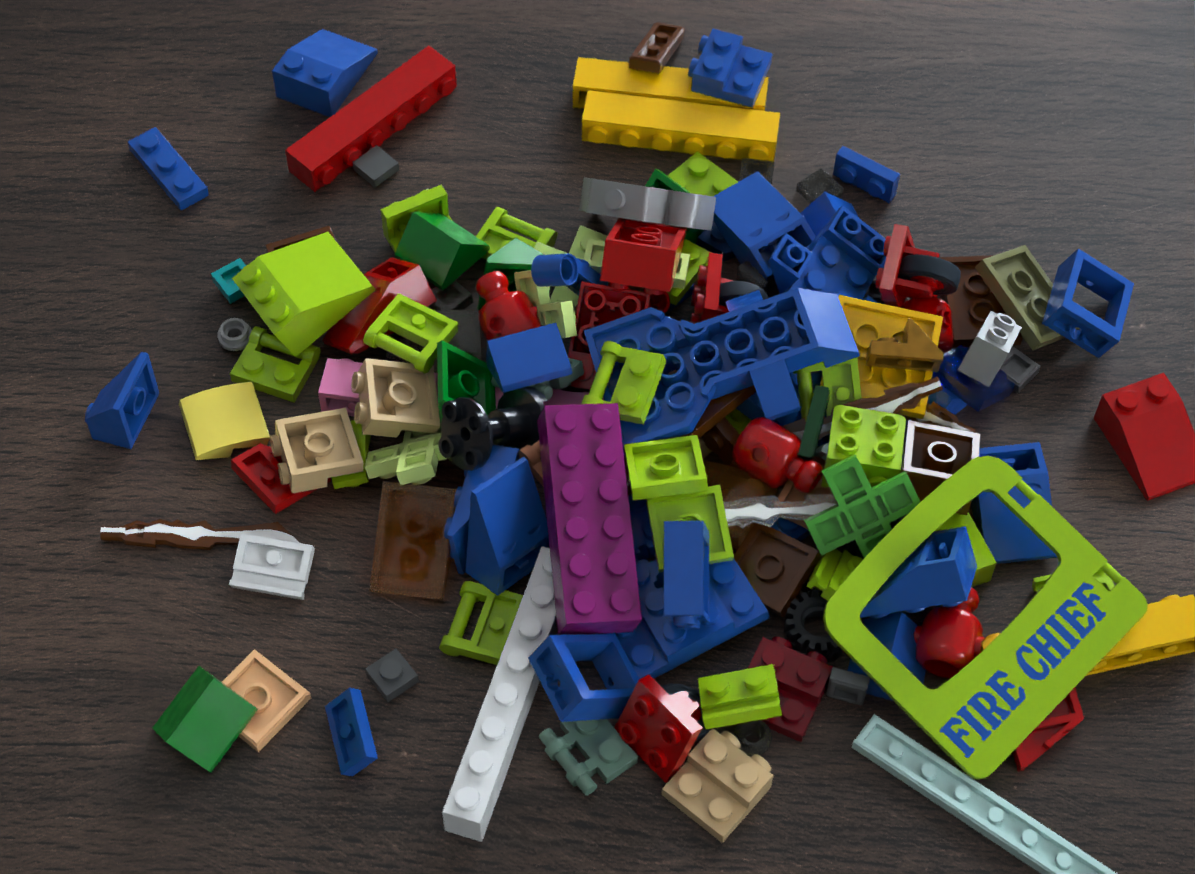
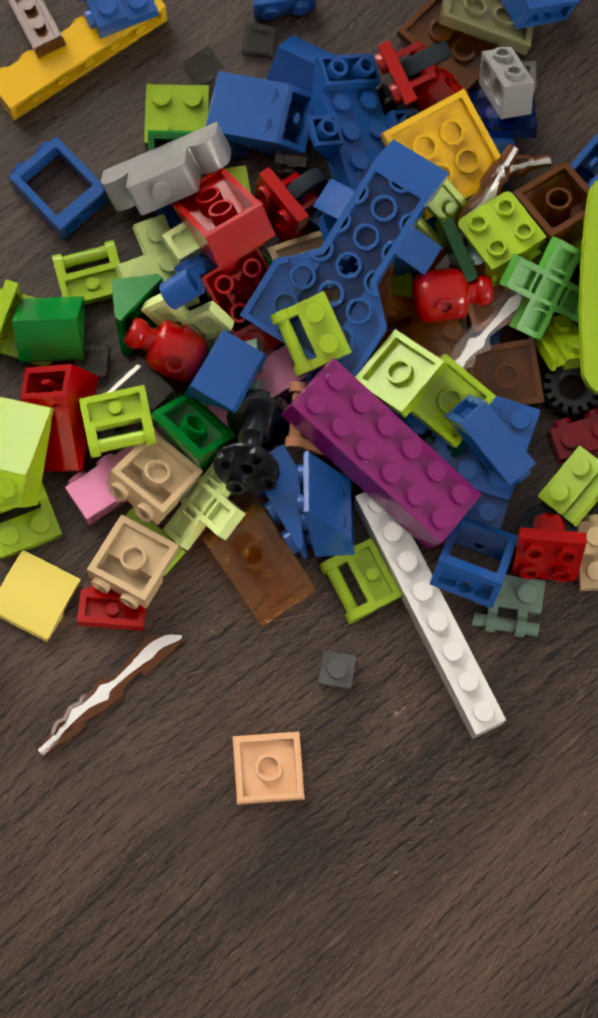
camera: 45 degrees left, 20 degrees up
green slope [152,666,258,773] -> none
white plate [229,533,315,600] -> none
blue plate [325,688,378,776] -> none
yellow brick [582,90,780,164] -> none
pearl gold slope [866,318,943,372] -> none
none -> blue window [9,136,110,241]

